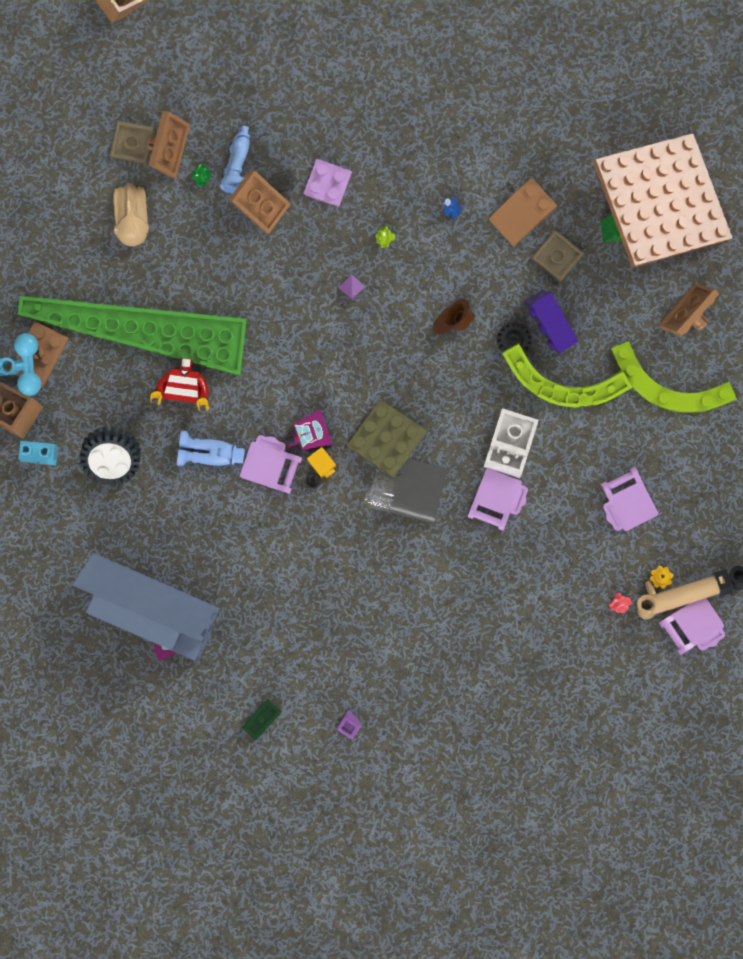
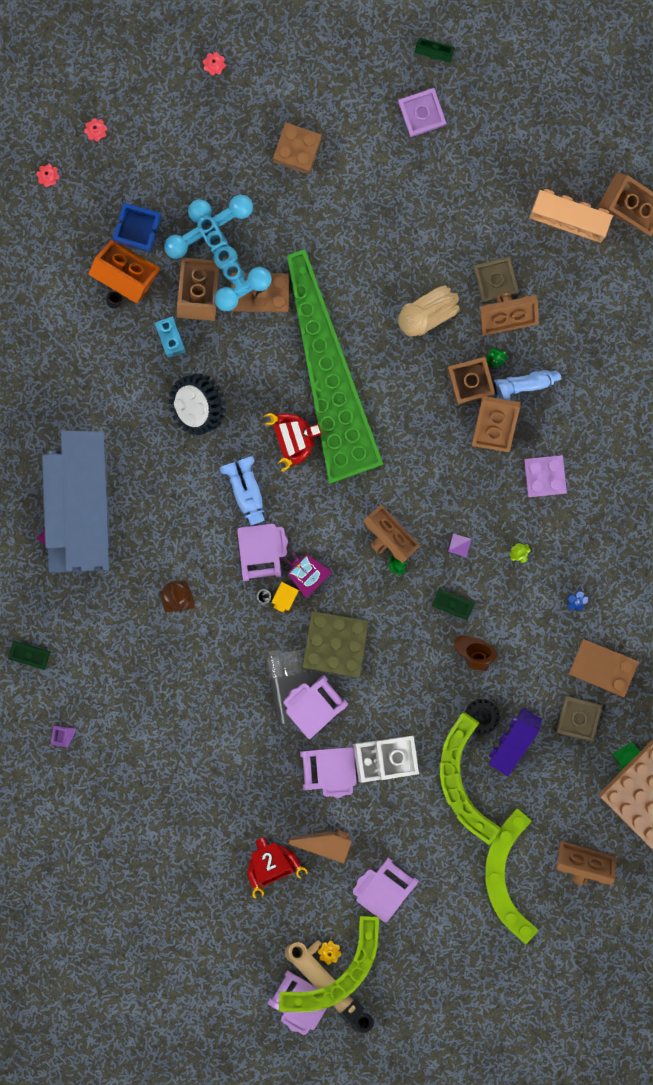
camera: 60 degrees right, 5 degrees up
coral plant [609,593,632,613] -> none
none -> reddish brown piece [160,580,195,612]
none -> red torso [247,837,308,898]
none -> lime plate [279,916,379,1013]
none -> lavender piece [283,675,348,739]
none -> medium nougat slope [289,830,352,863]
none -> medium nougat plate [363,504,420,563]
none -> green plant [388,556,408,576]
none -> dark green plate [432,589,474,621]
none -> medium nougat brick [447,357,495,406]
none -> light nougat brick [529,189,613,243]

